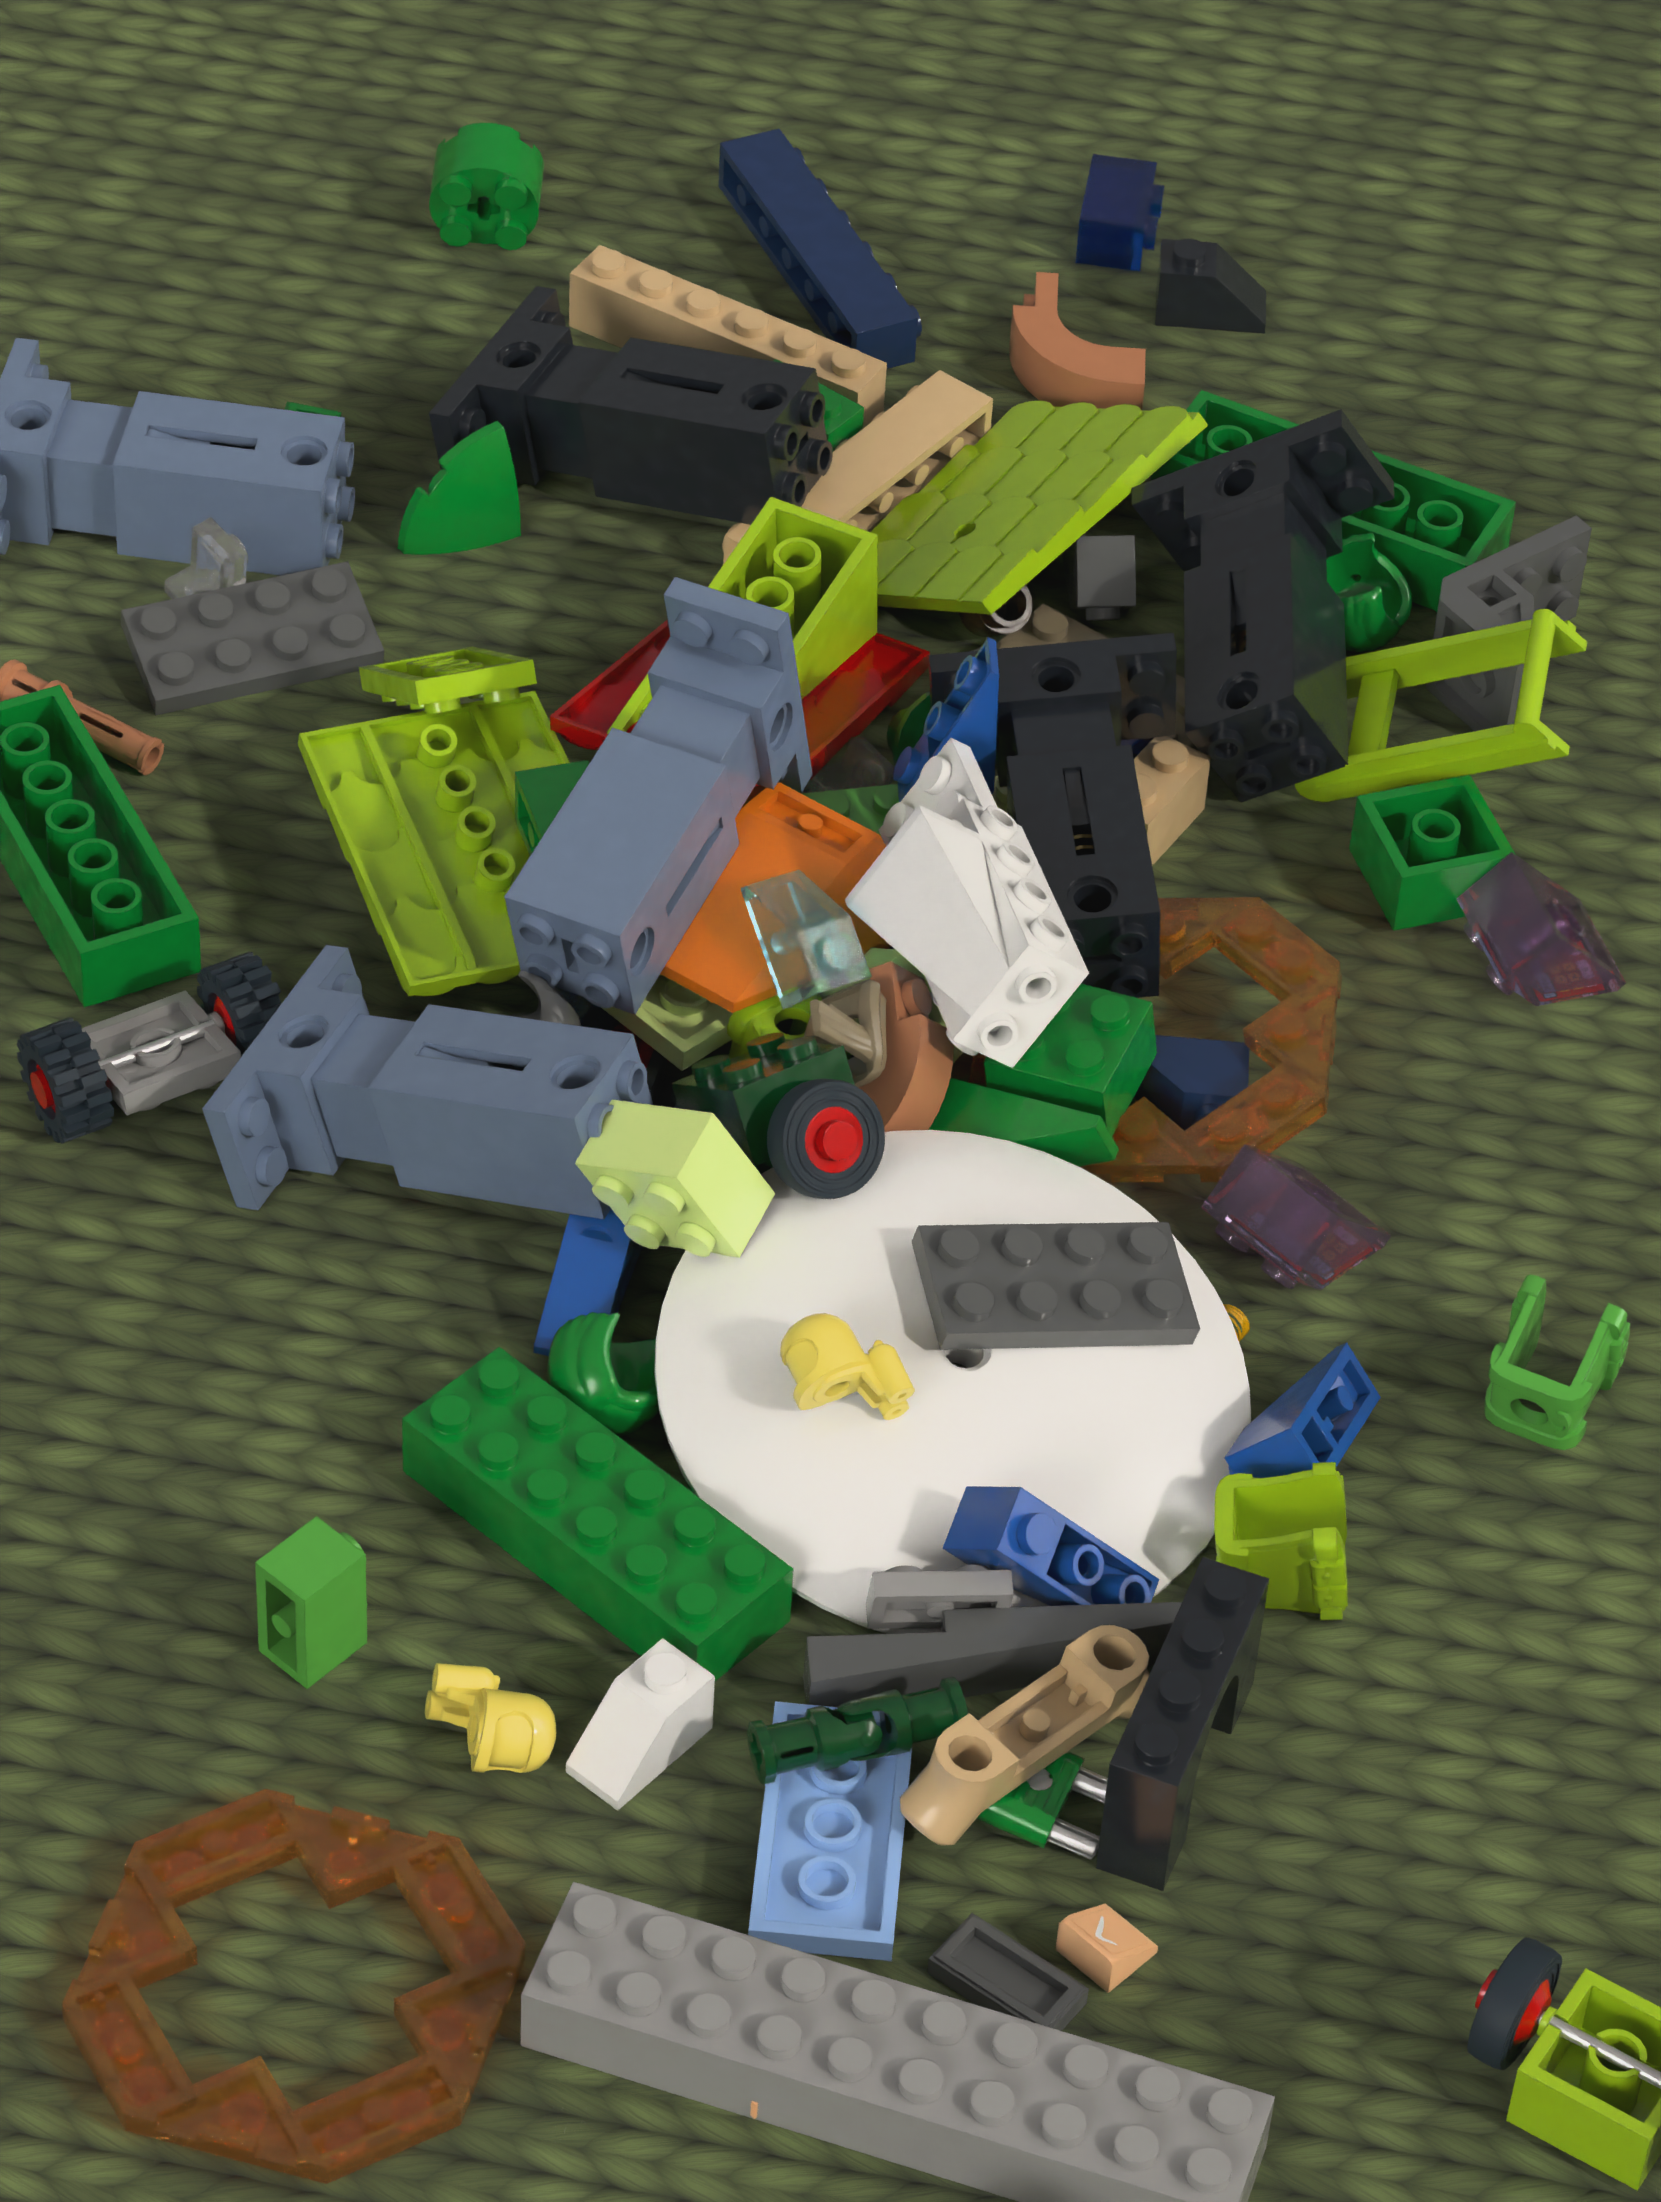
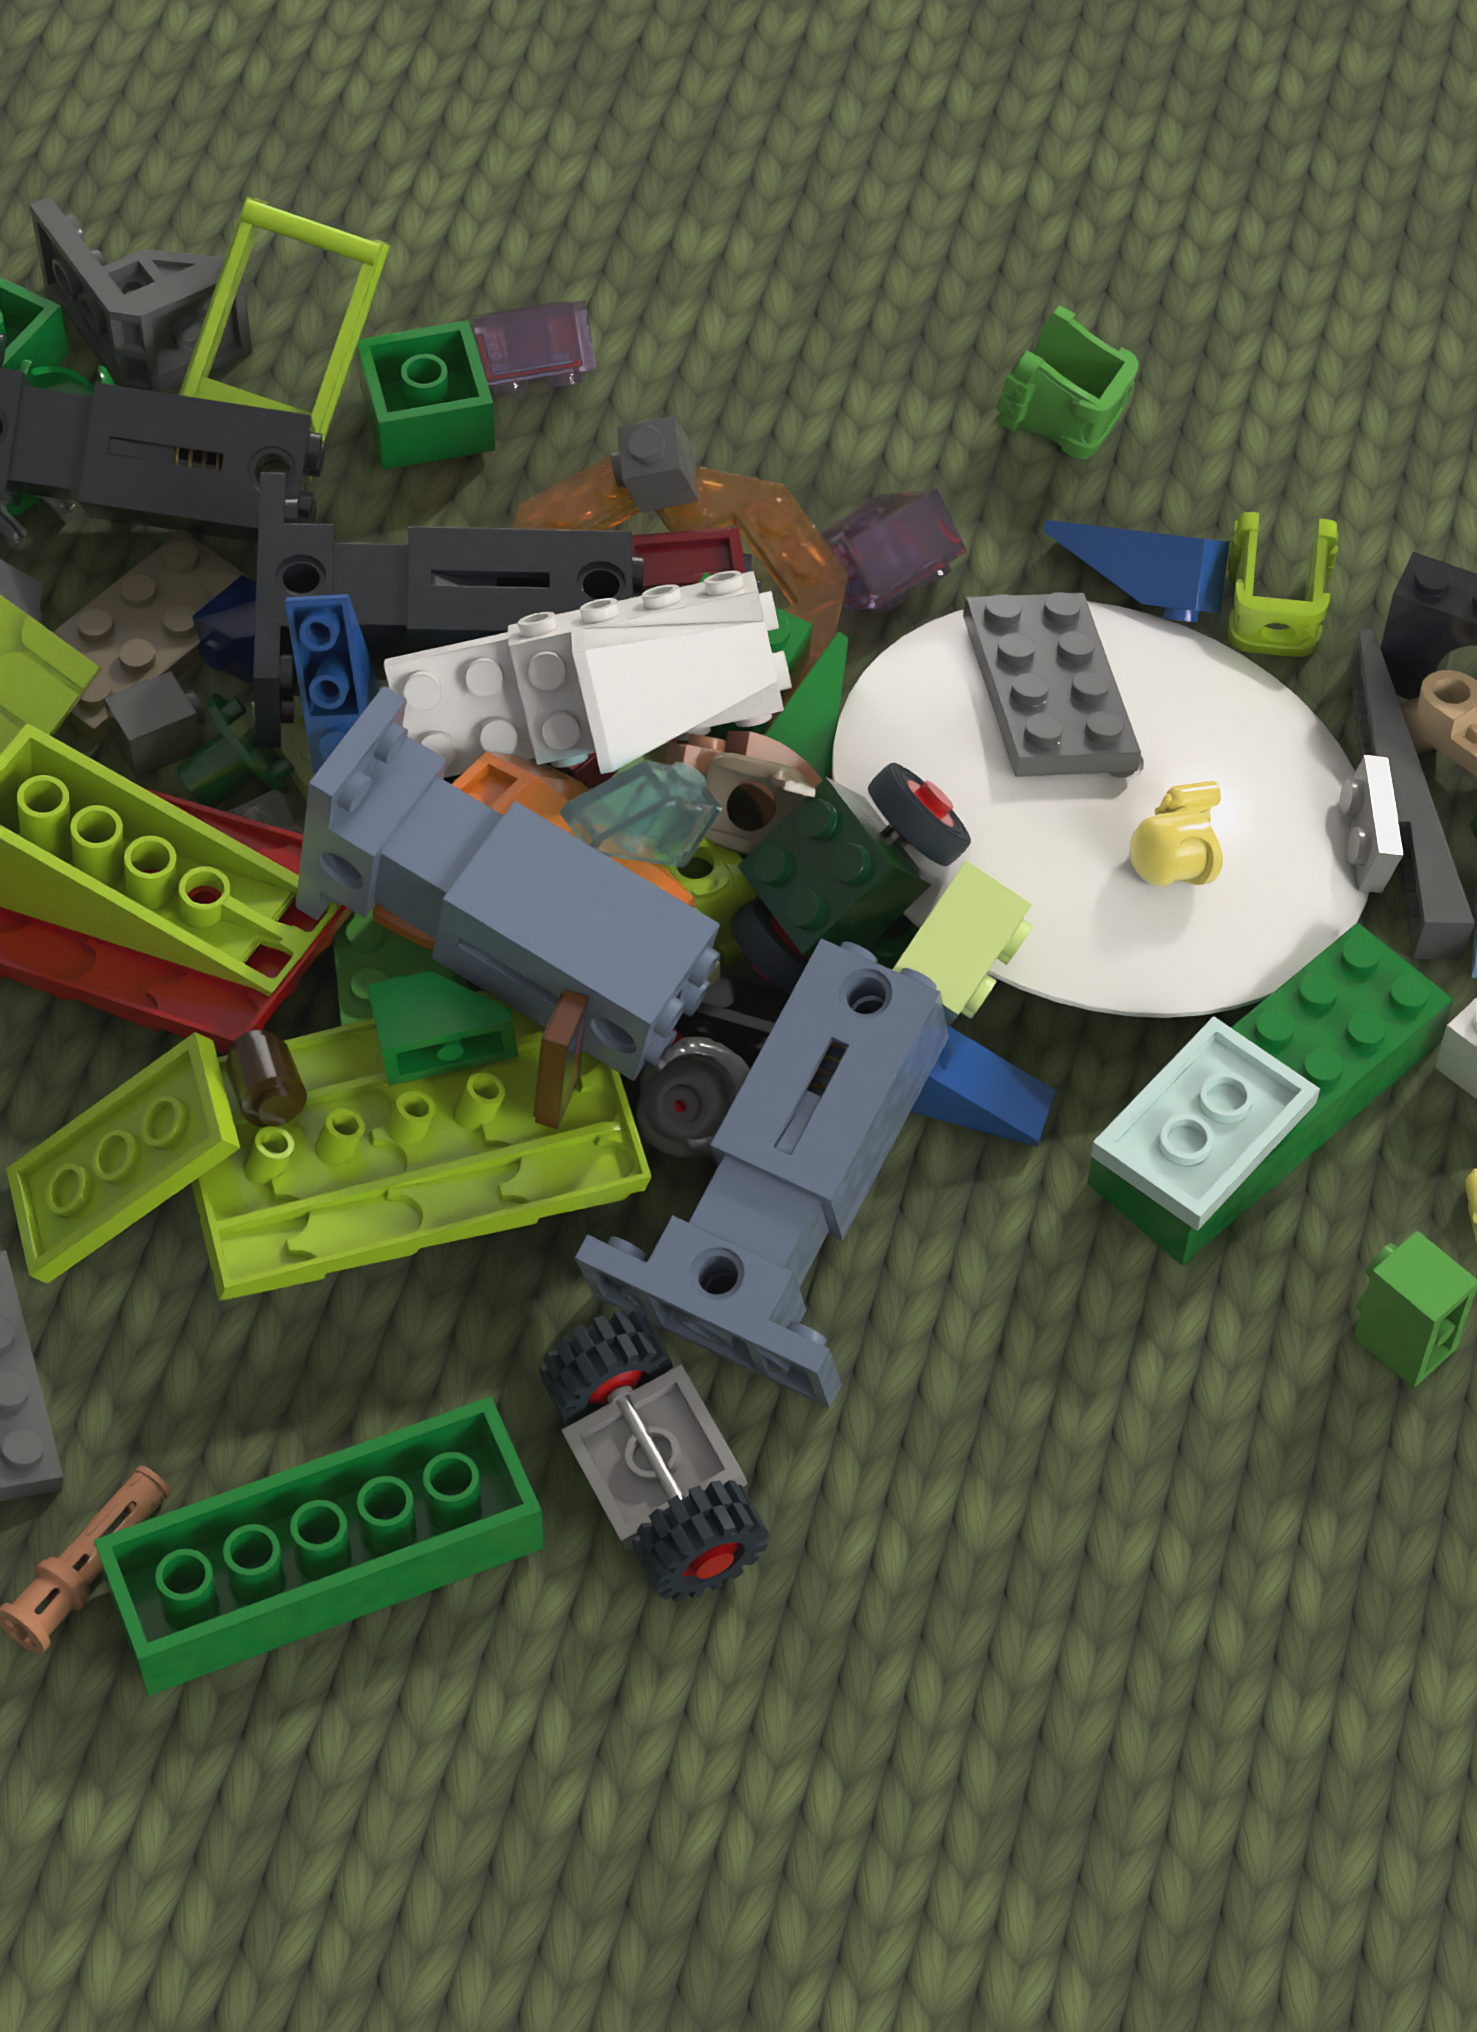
camera: 85 degrees left, 10 degrees up
green piece [547,1312,659,1437] -> none
blue slope [943,1486,1160,1606] -> none
none -> dark brown brick [226,1030,307,1127]
none -> reddish brown tile [533,989,589,1129]
none -> dark grey brick [611,415,699,513]
none -> dark red tile [632,527,746,596]
none -> light aqua plate [1091,1016,1320,1231]

